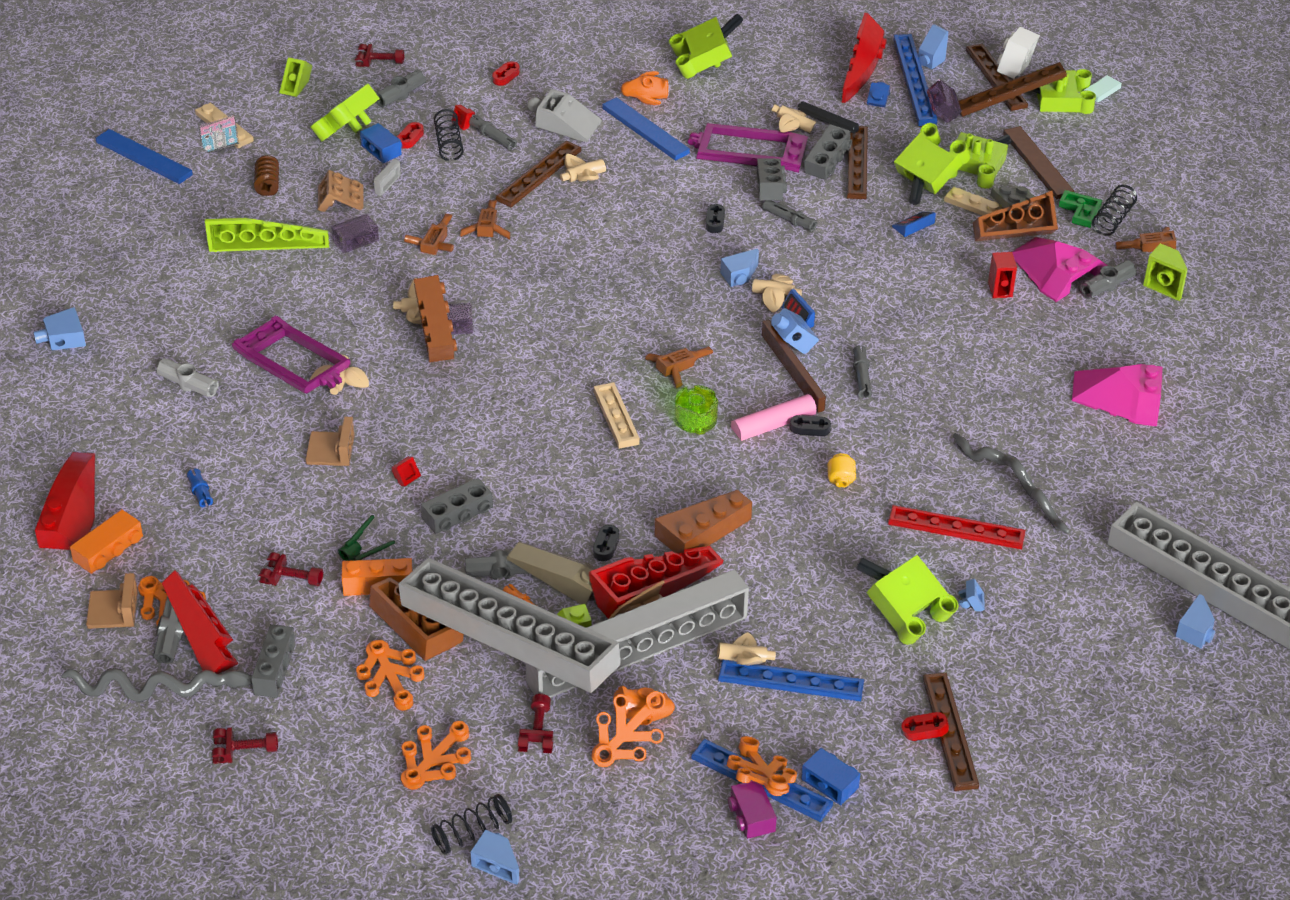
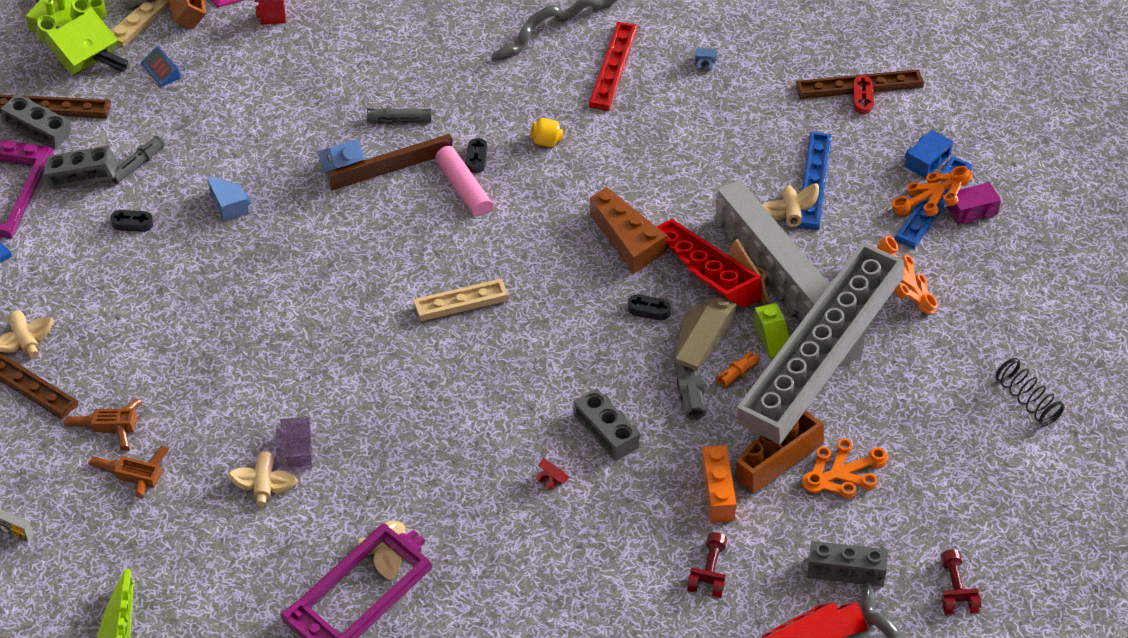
camera: 90 degrees left, 5 degrees up
medium nougat bracket [306,417,355,466] -> none
medium nougat bracket [318,170,364,212] -> none
clear purple brick [331,214,379,253] -> none
dark green plant [338,515,395,561] -> none
orange plant [401,721,471,790] -> none
dark orange wedge [414,275,457,363] -> none
medium blue slope [471,830,519,885] -> none
dark red bar [518,694,554,754] -> none
dark orange piece [645,346,713,389] -> none
clear neon green brick [675,385,718,435] -> none
tan plant [752,274,802,313] -> none
slope [781,289,815,328] -> none
piece [856,555,958,645] -> none

